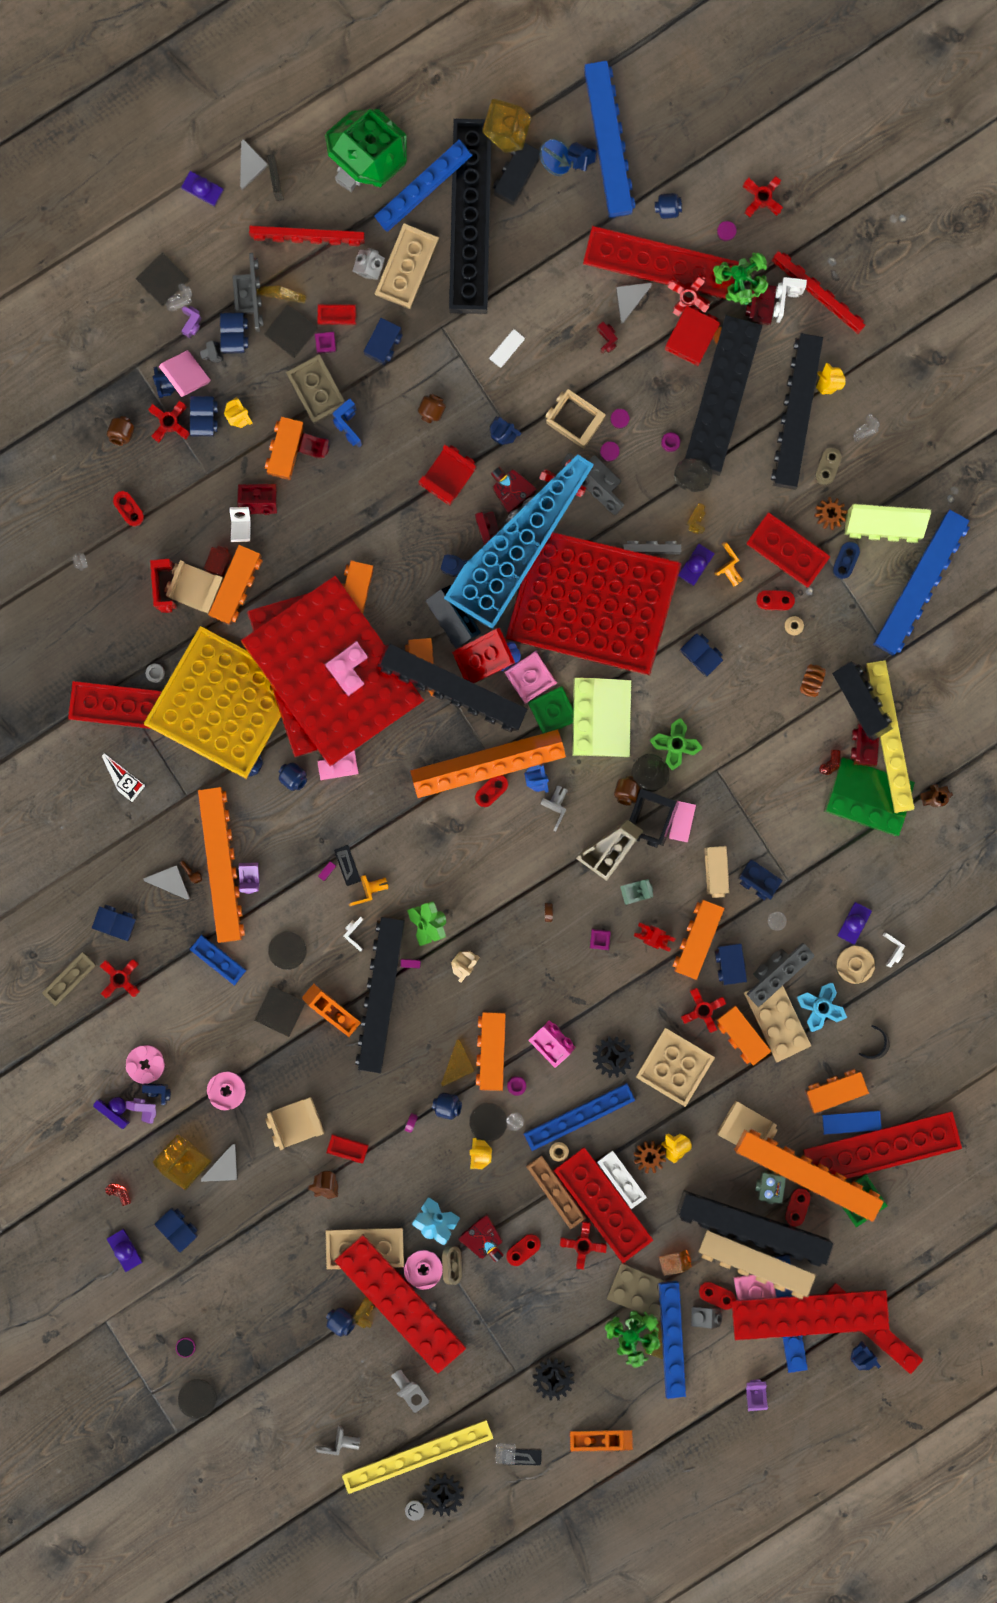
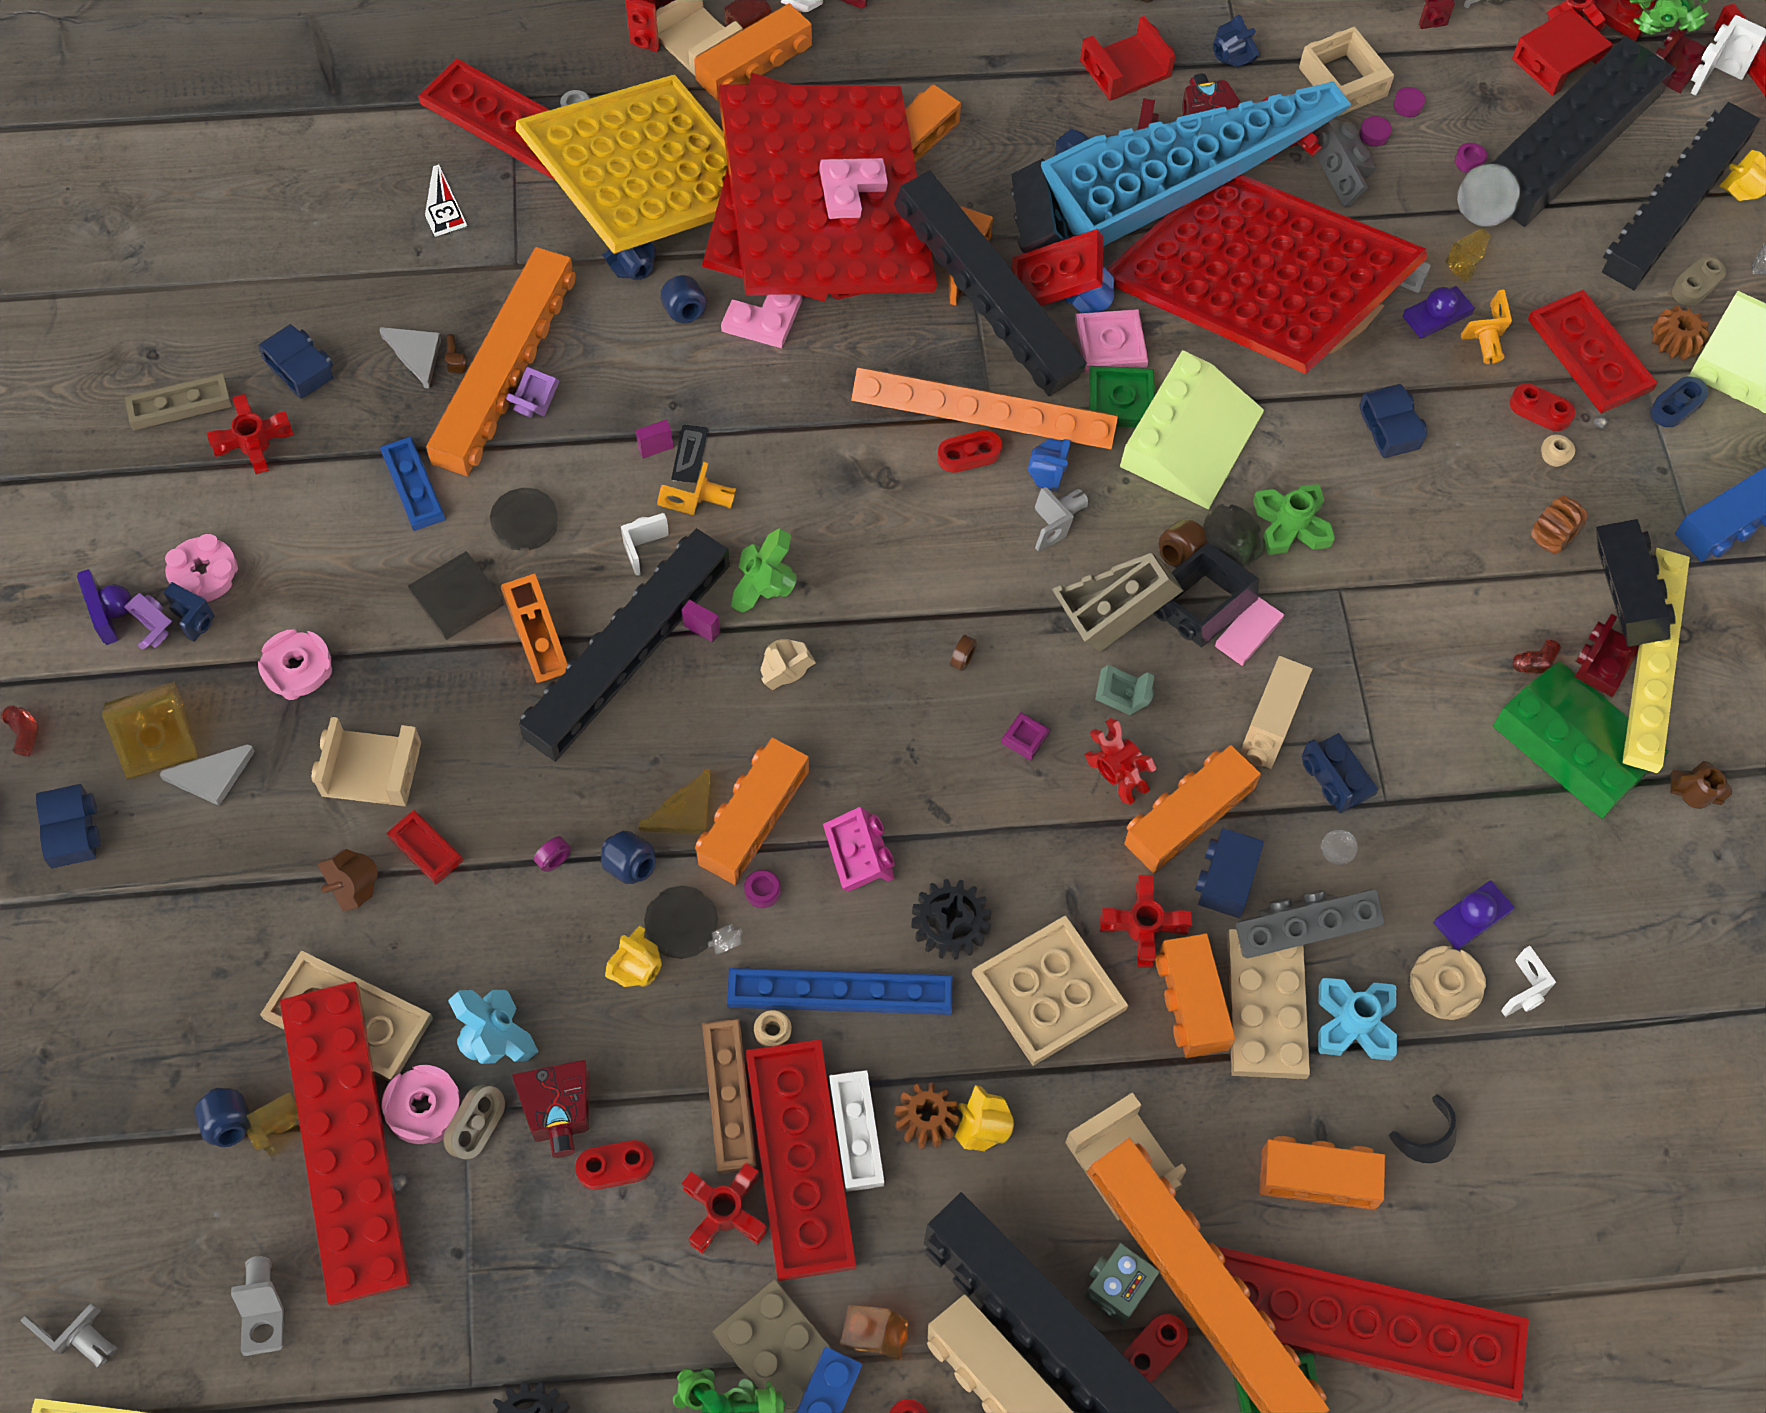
camera: 25 degrees right, 25 degrees down
blue tile [822,1110,882,1135] -> none

